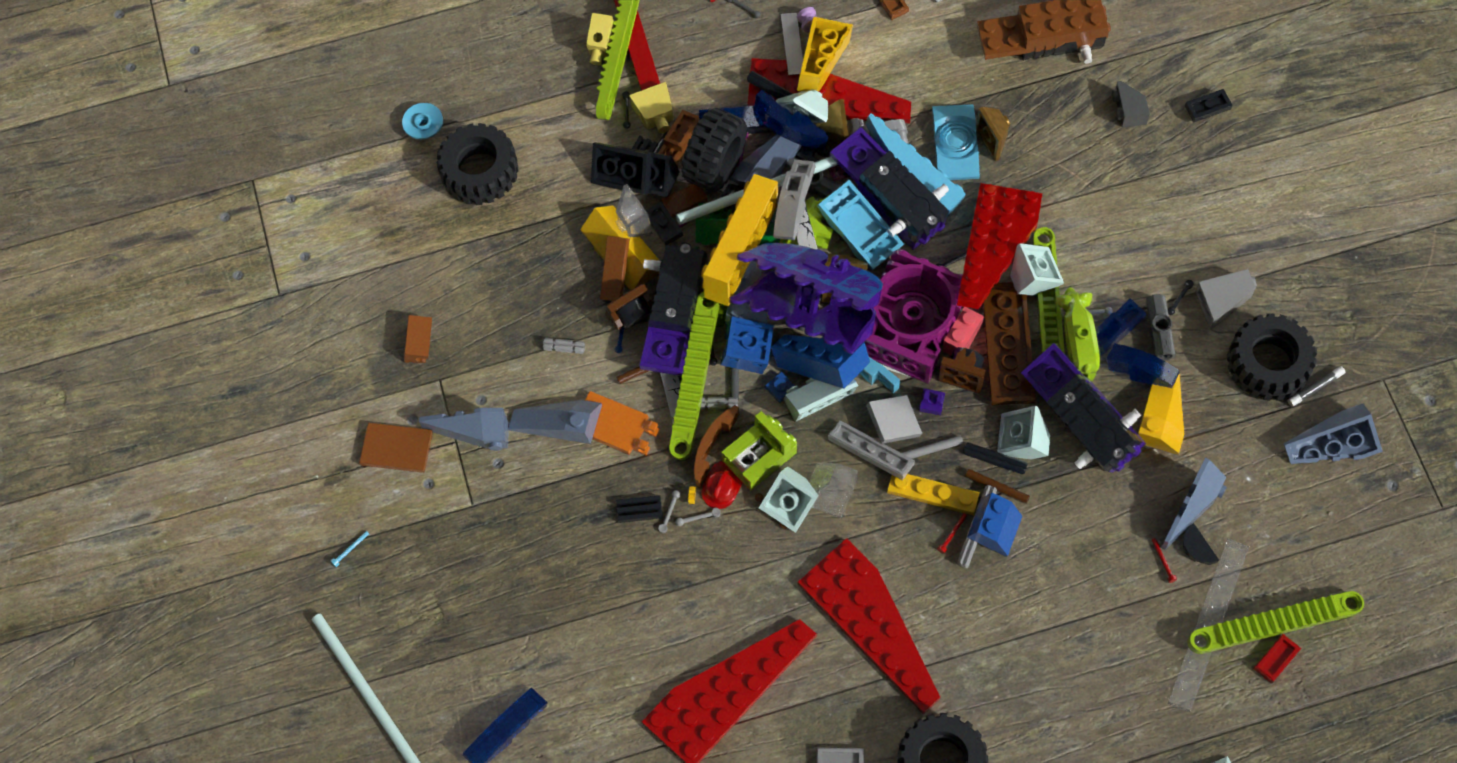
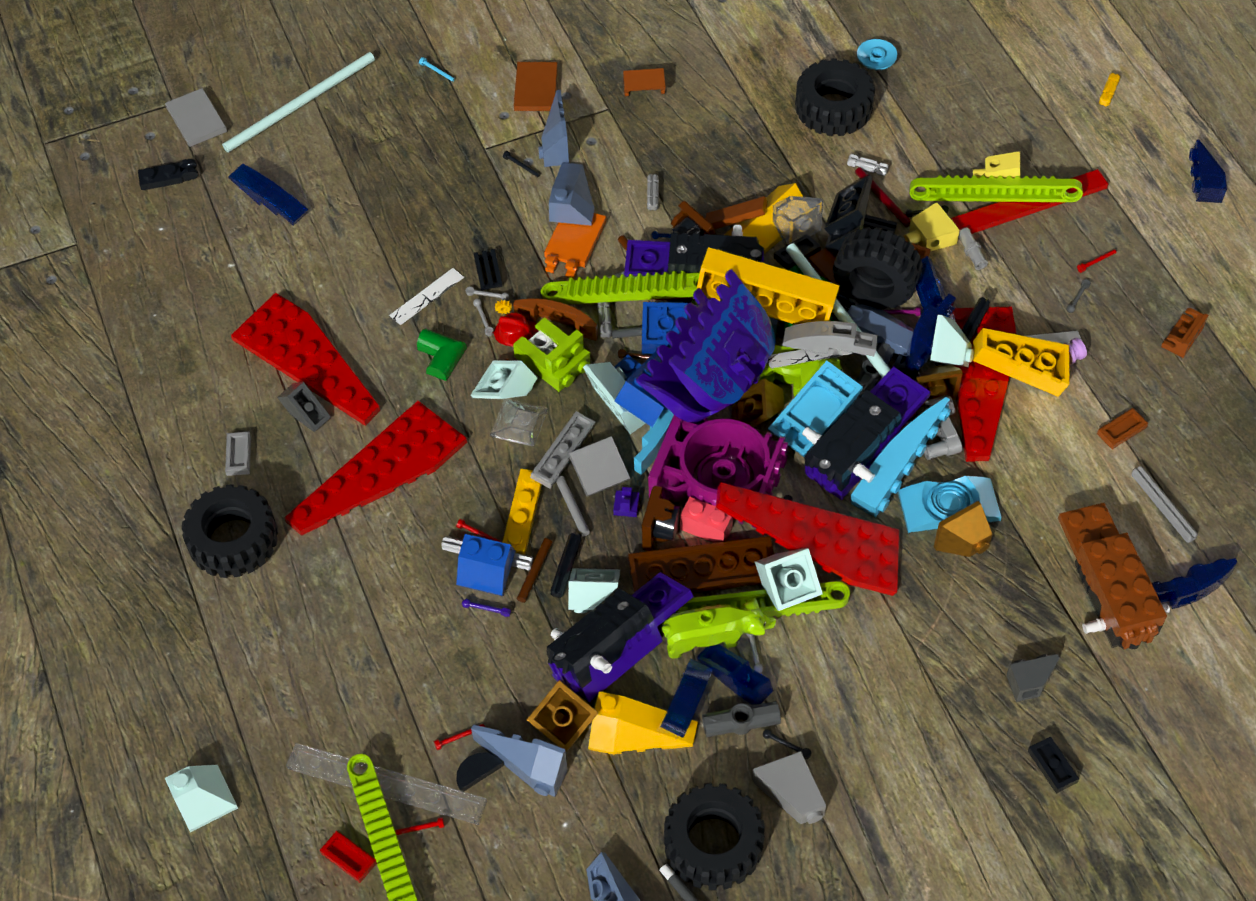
camera: 80 degrees right, 10 degrees down
none -> dark grey slope [277,382,331,432]
none -> white sticker [389,268,464,325]
none -> red piece [395,817,445,835]
none -> green brick [417,328,467,381]
none -> dark purple hinge [462,599,511,617]
none -> black piece [503,151,540,178]
none -> pearl gold slope [527,680,598,752]
none -> reddish brown hinge [618,349,651,359]
none -> light grey axle [847,154,888,176]
none -> dark red bar [855,167,911,227]
none -> light grey pin [958,228,988,270]

